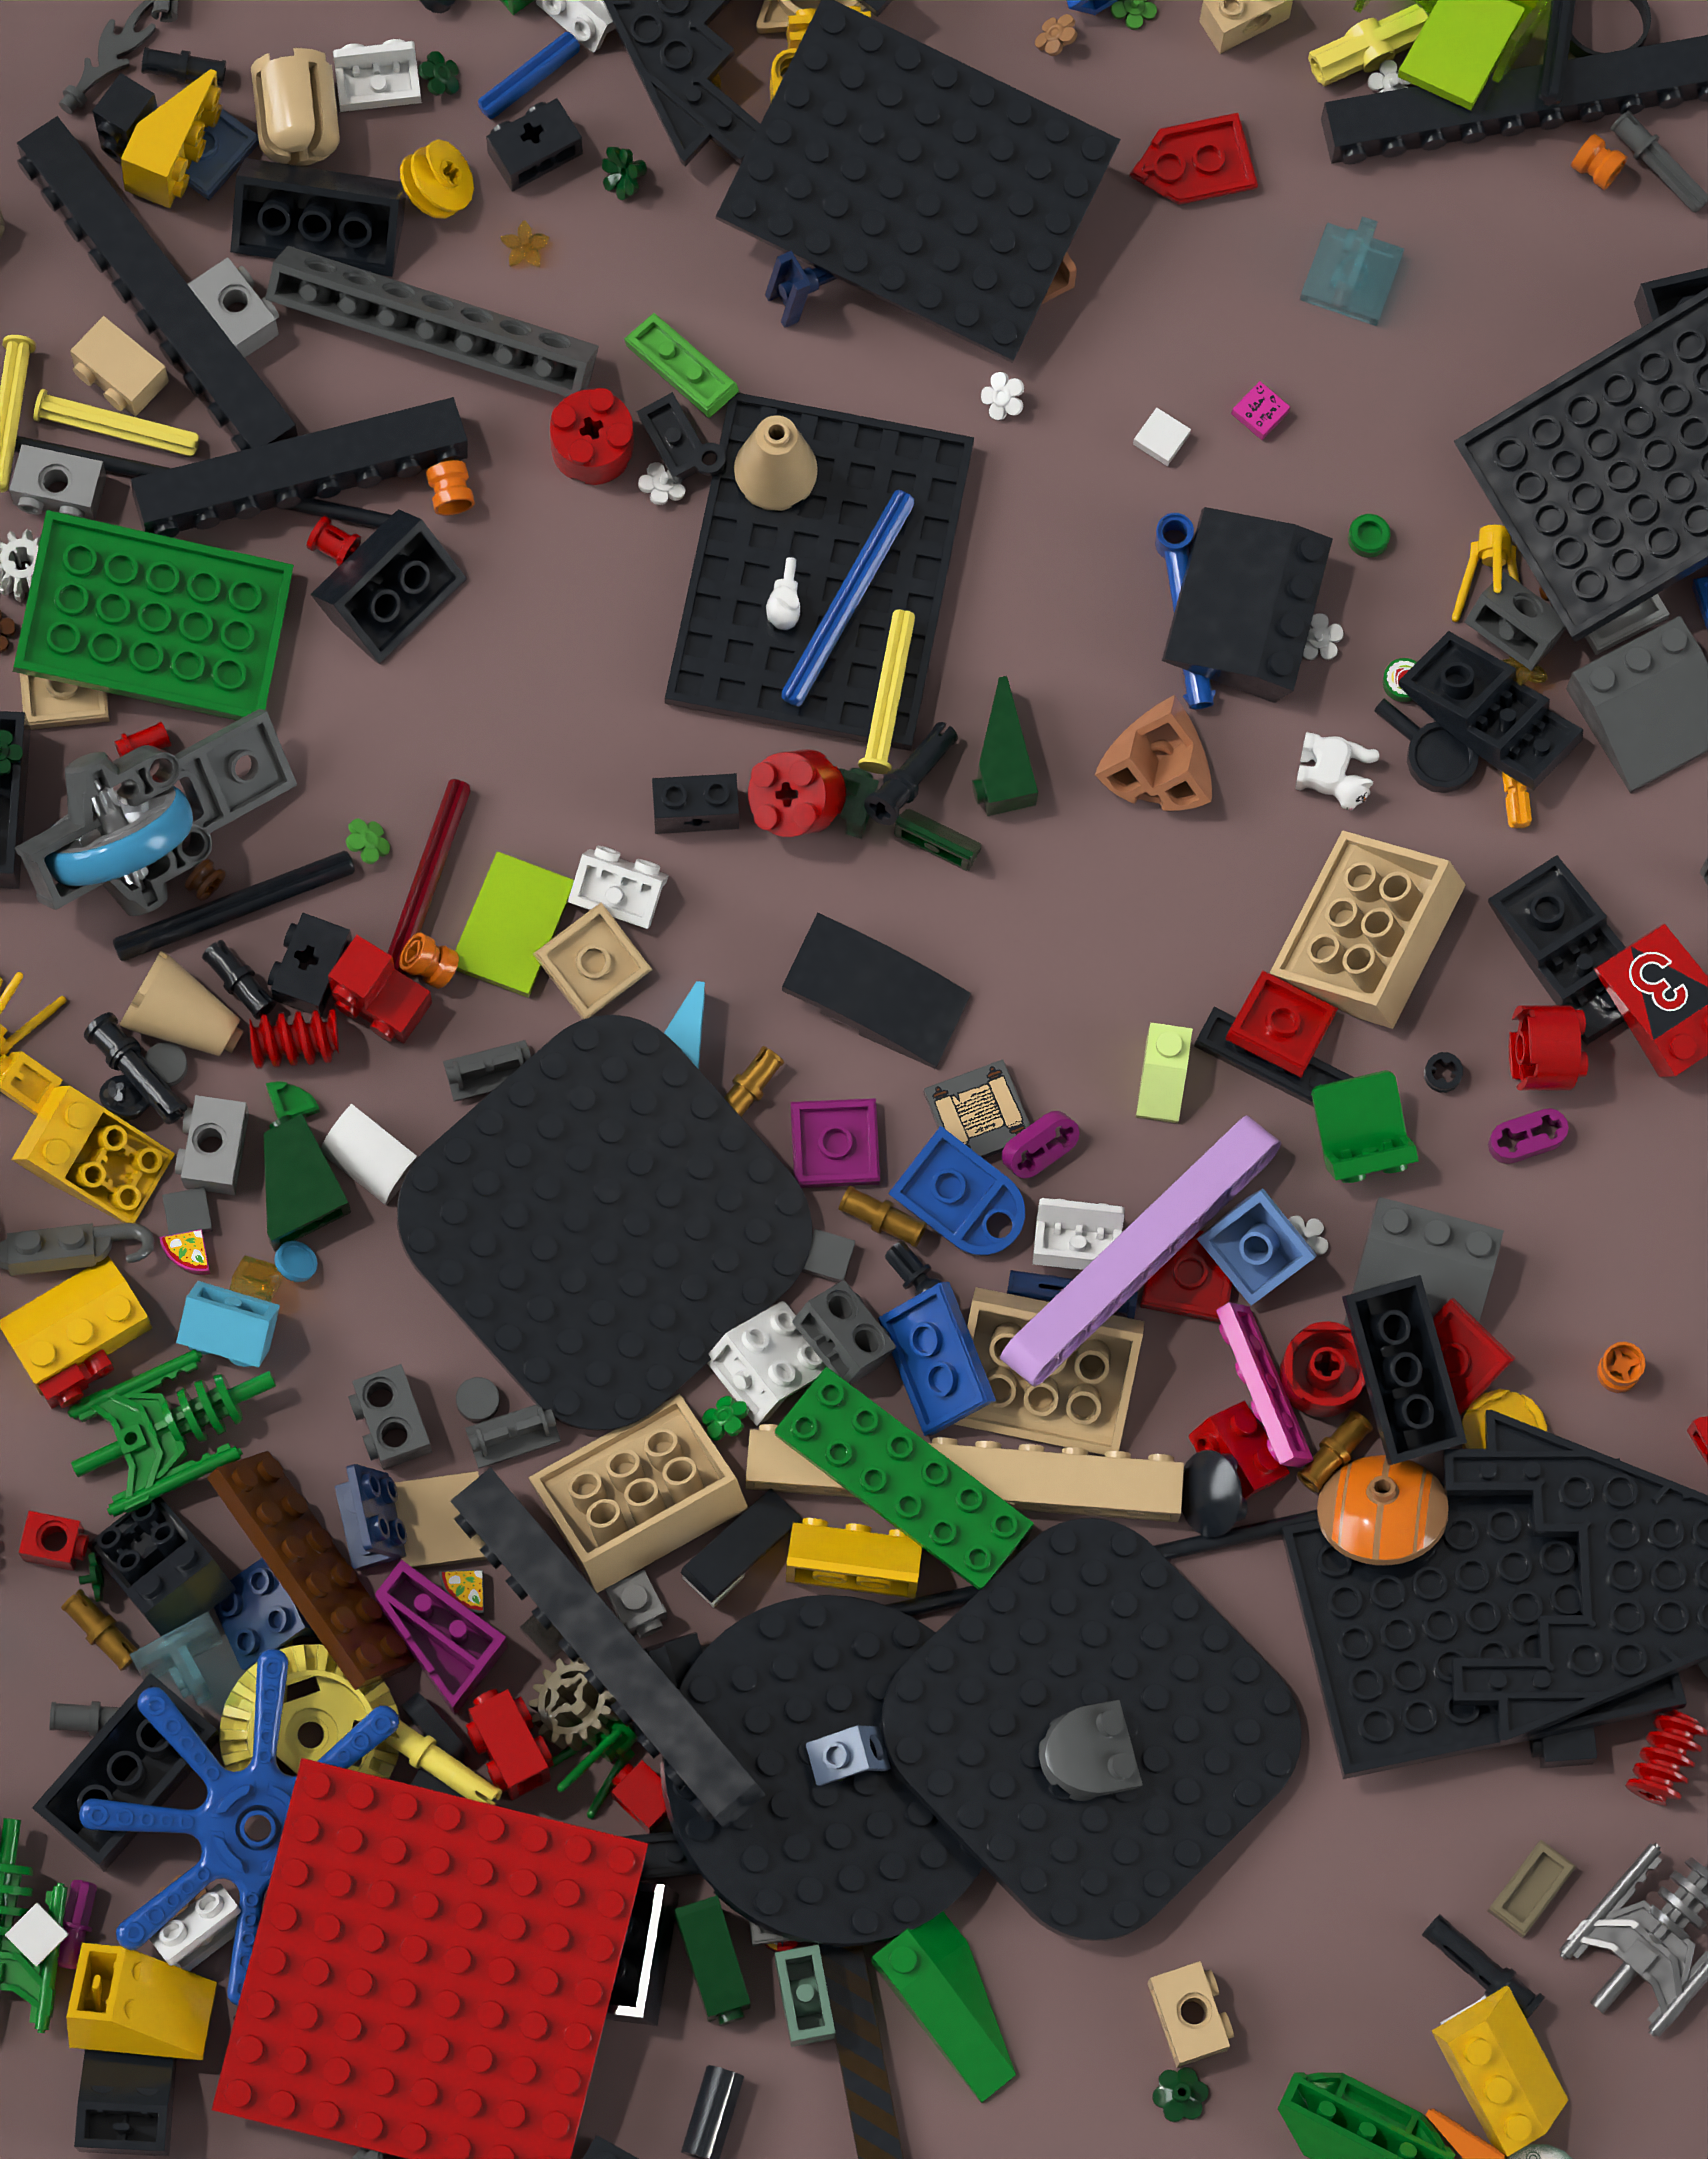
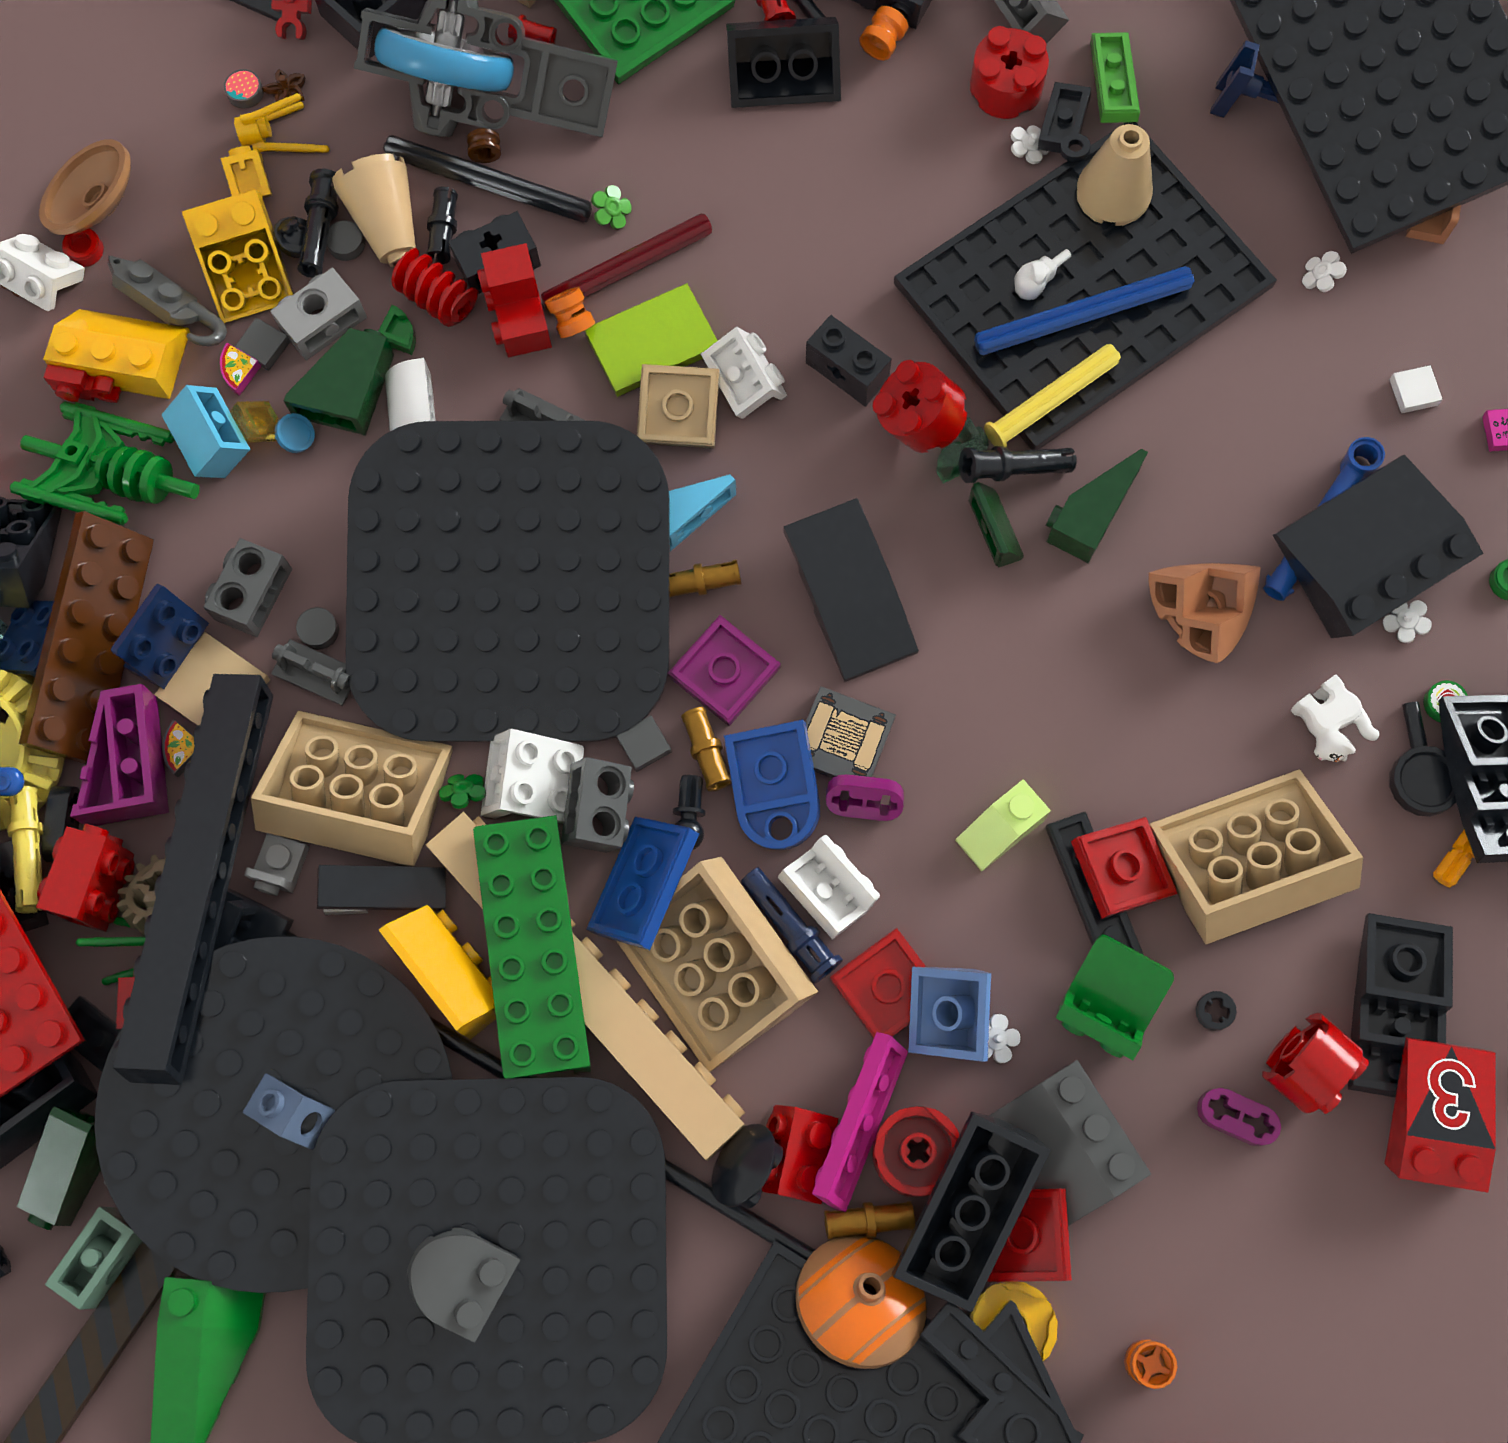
camera: 50 degrees right, 0 degrees up
lavender beam [1000,1116,1281,1387] -> none

